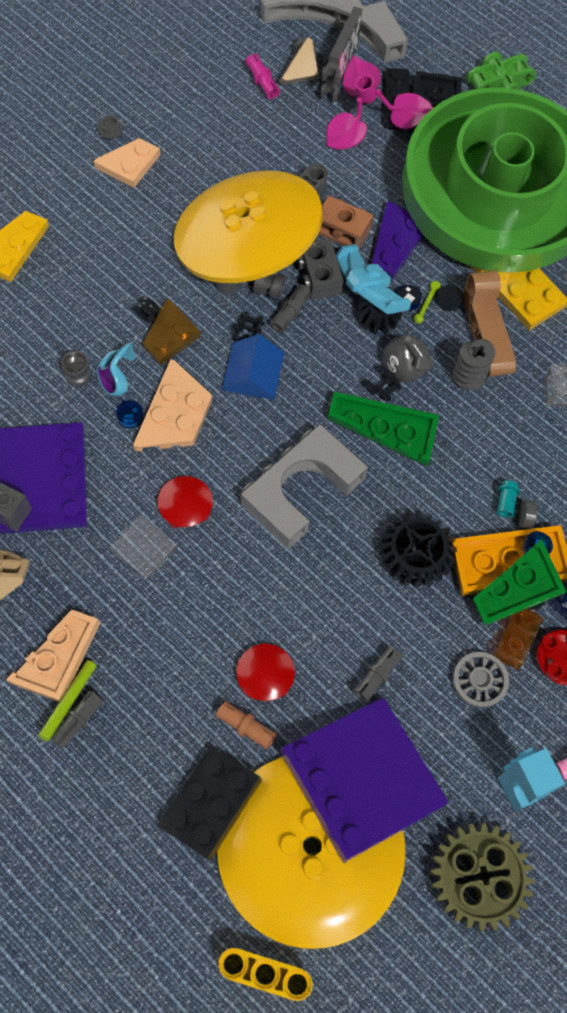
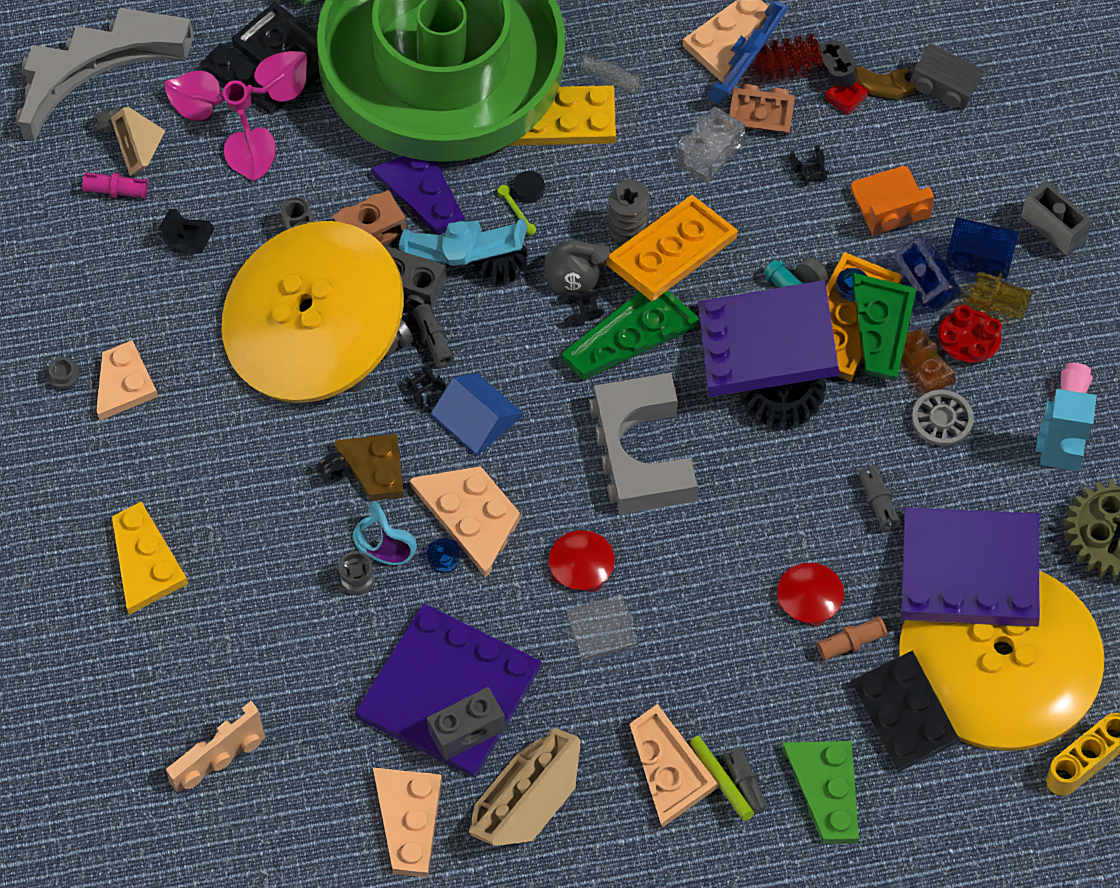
camera: 50 degrees left, 5 degrees down
dark grey tile [320,6,363,102] -> none
tile [397,285,422,311] -> none
medium nougat beam [463,270,516,377] -> none
none -> black bracket [157,209,215,253]
none -> light orange plate [606,195,738,302]
none -> dark purple plate [698,280,840,397]
none -> bright green wing [782,741,859,844]

